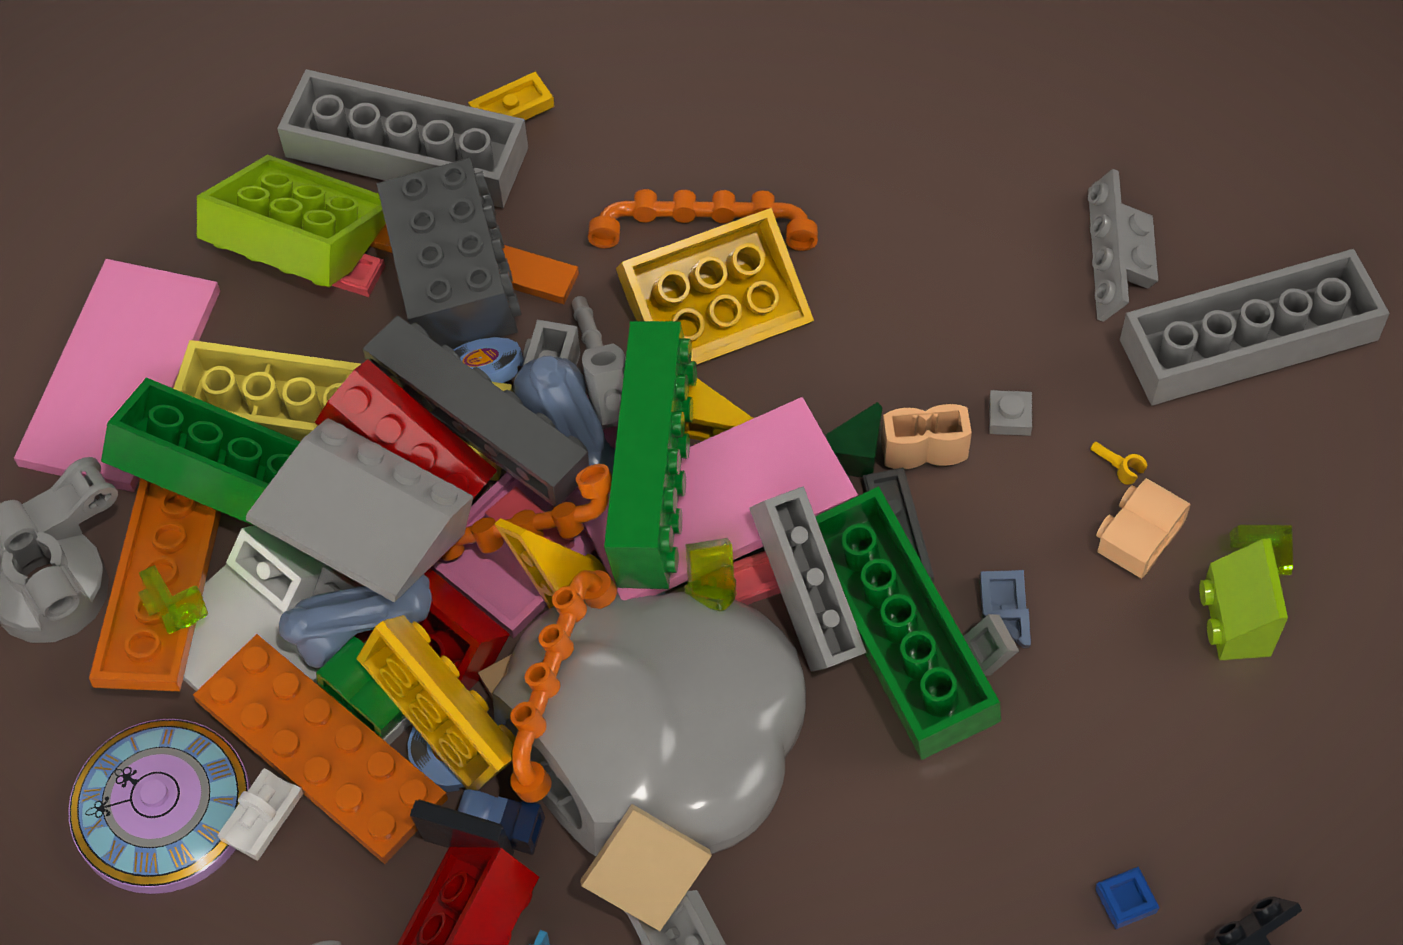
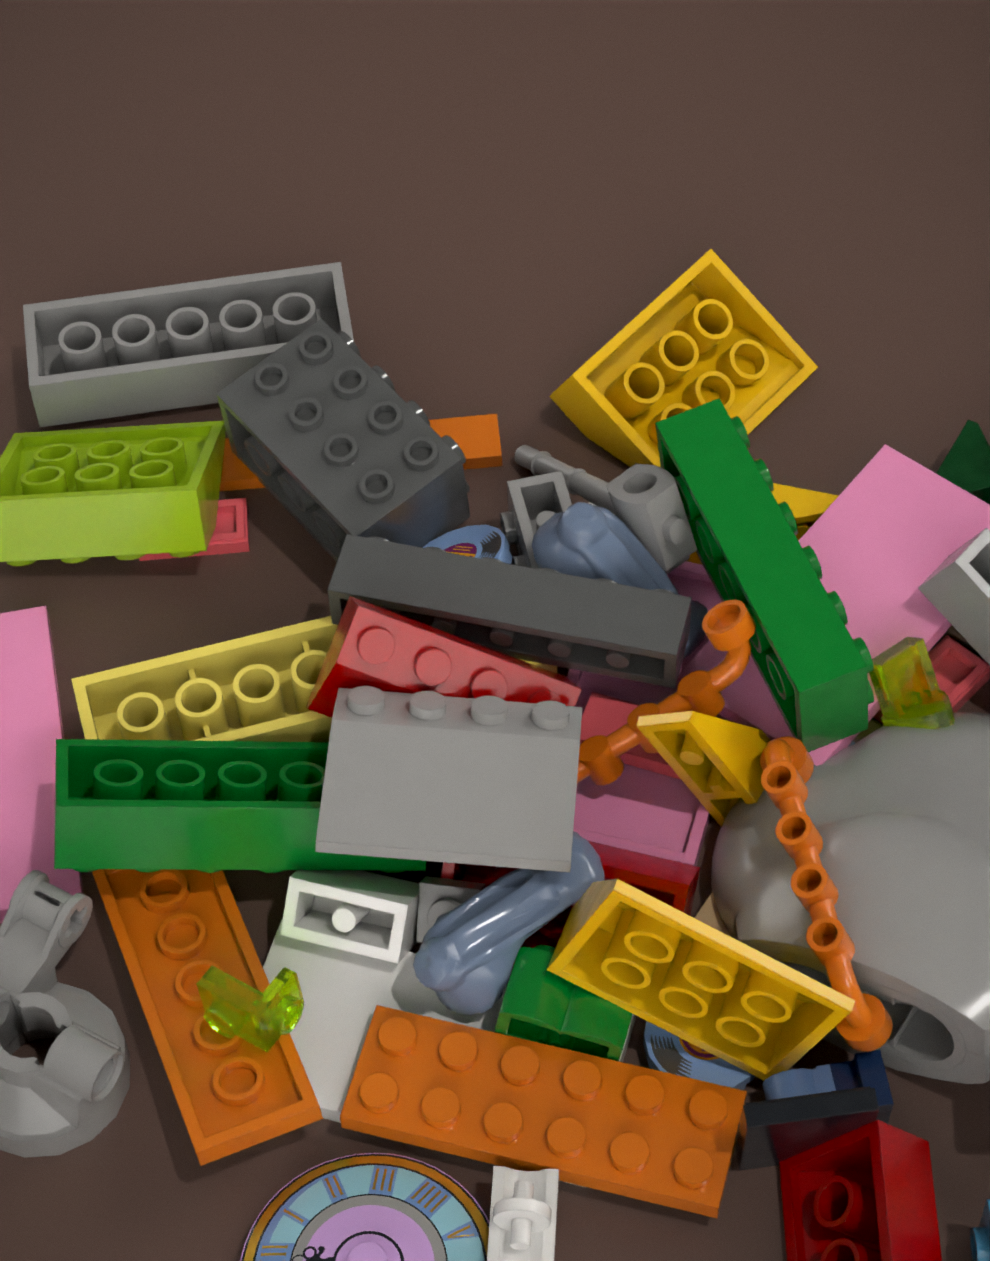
camera: 25 degrees left, 5 degrees down
yellow plate [468,71,555,120] -> none
orange bar [588,189,818,251] -> none

